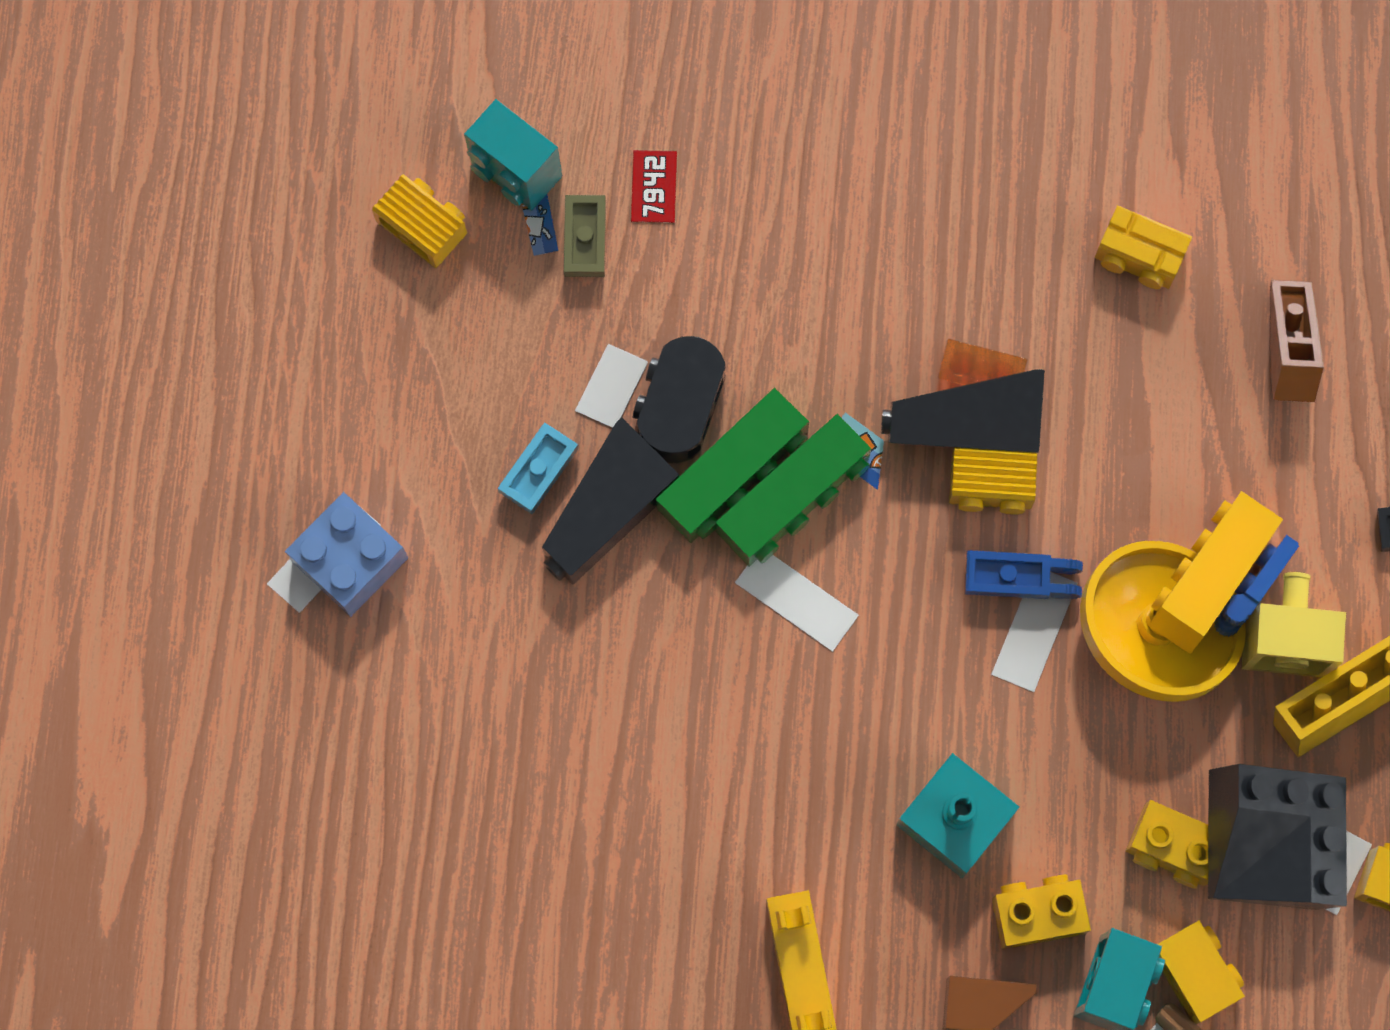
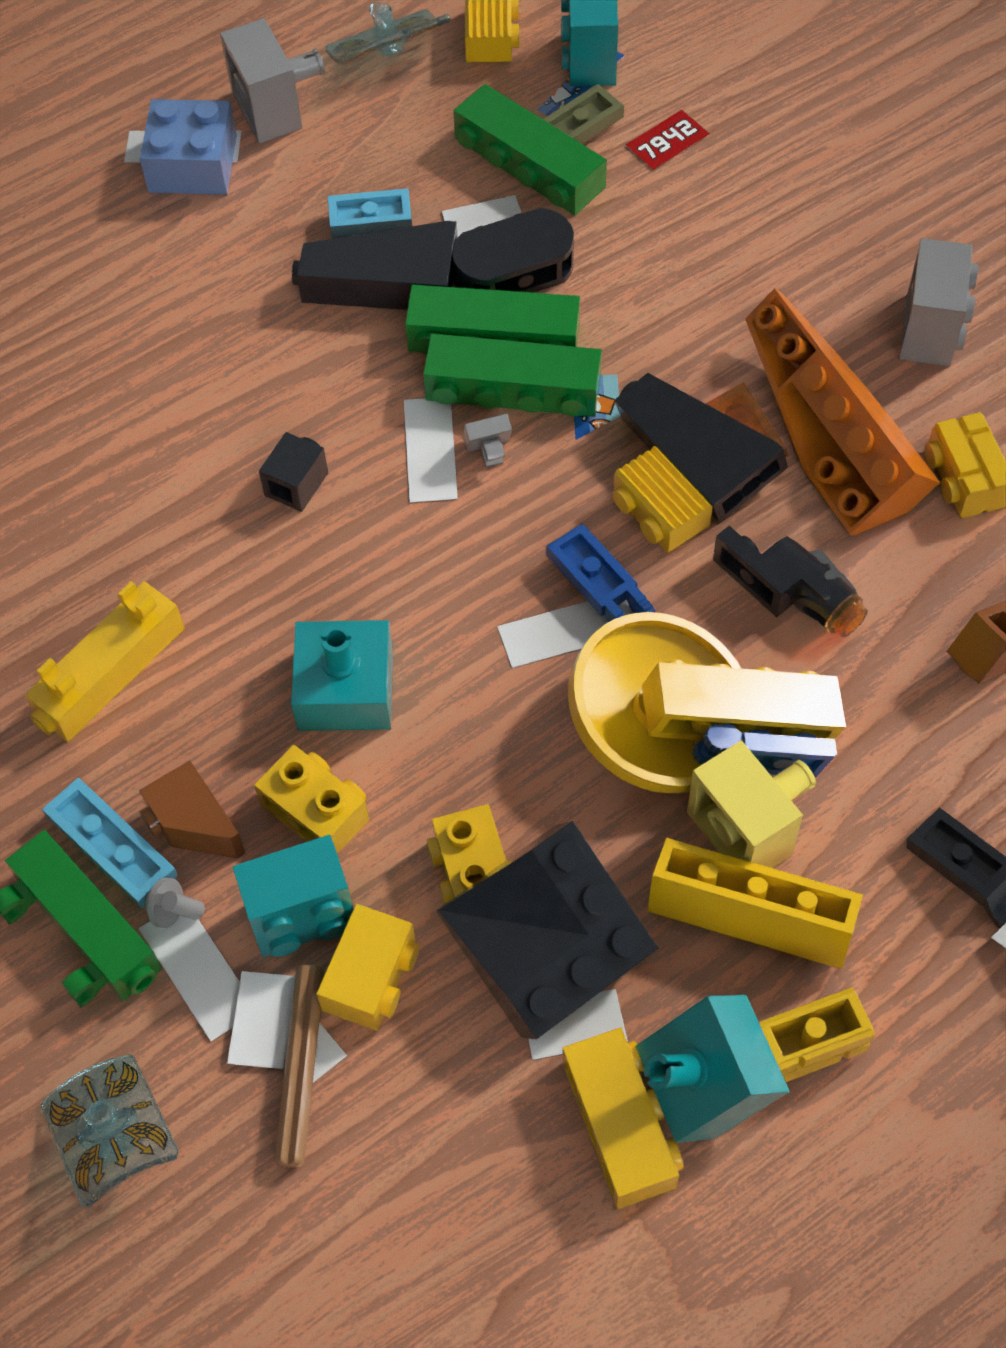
camera: 50 degrees right, 15 degrees down
none -> light grey brick [220,18,325,143]
none -> black brick [259,432,328,512]
none -> clear light blue shield [326,2,451,63]
none -> green brick [453,84,607,216]
none -> light grey tile [462,413,512,468]
none -> black plate [713,526,868,638]
none -> orange wedge [745,288,940,536]
none -> light grey brick [899,238,979,367]

